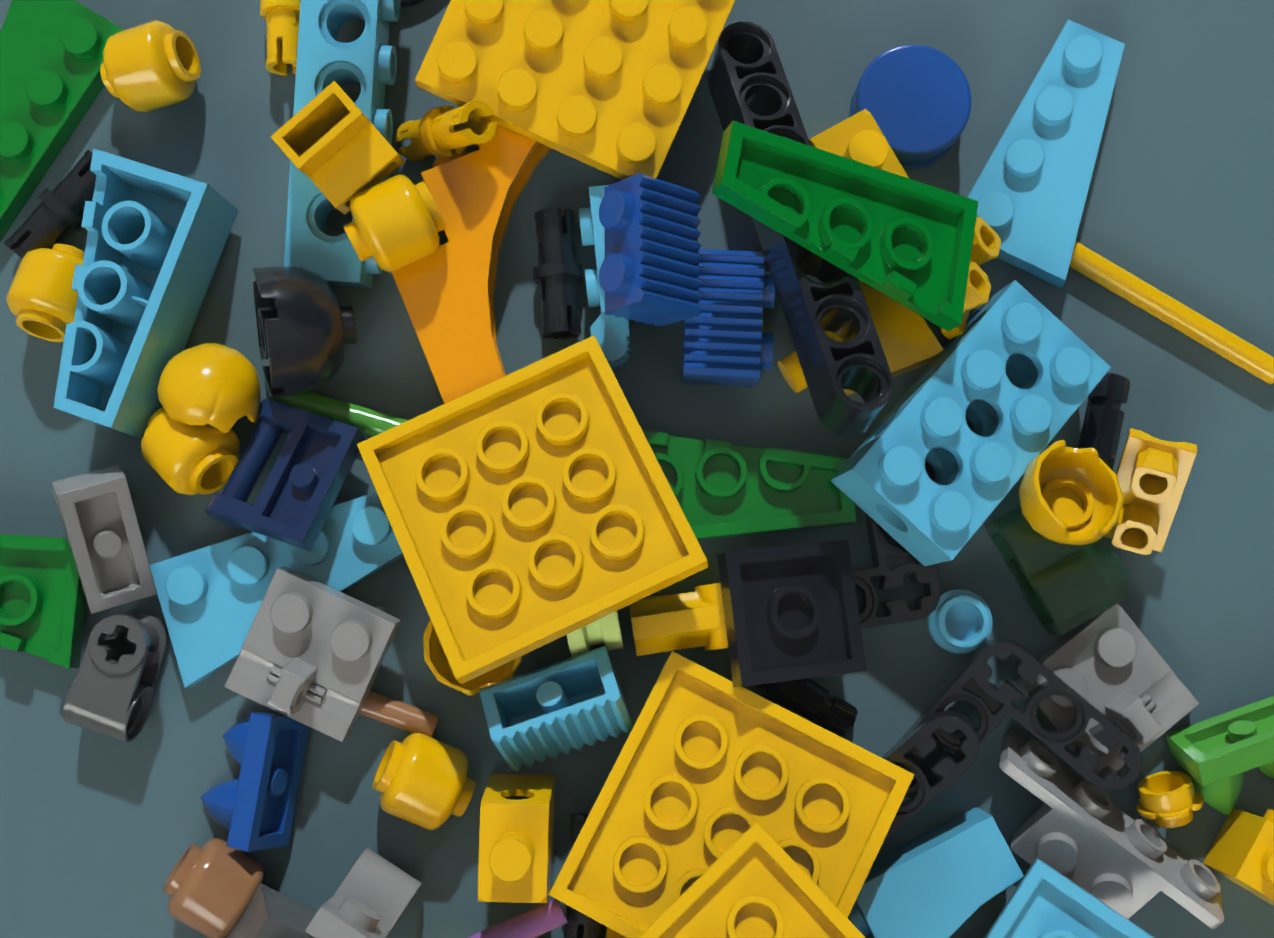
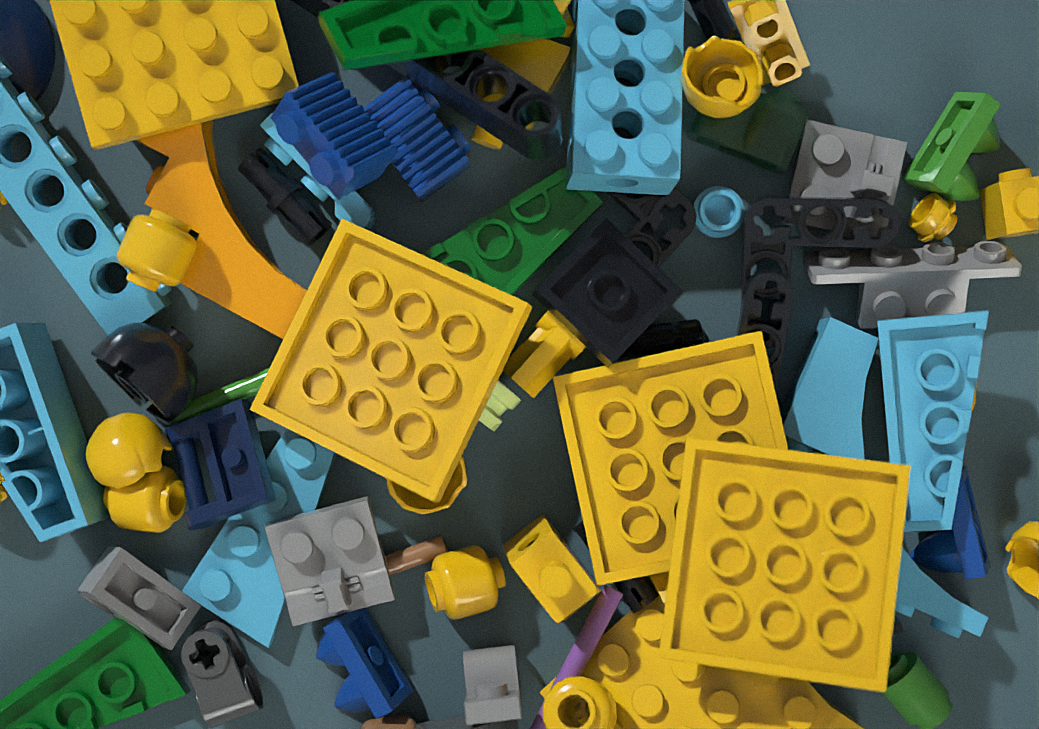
camera: 35 degrees left, 5 degrees up
yellow piece [270,80,405,215] -> none
yellow pin [395,101,497,161] -> none
medium azure brick [479,646,634,772] -> none

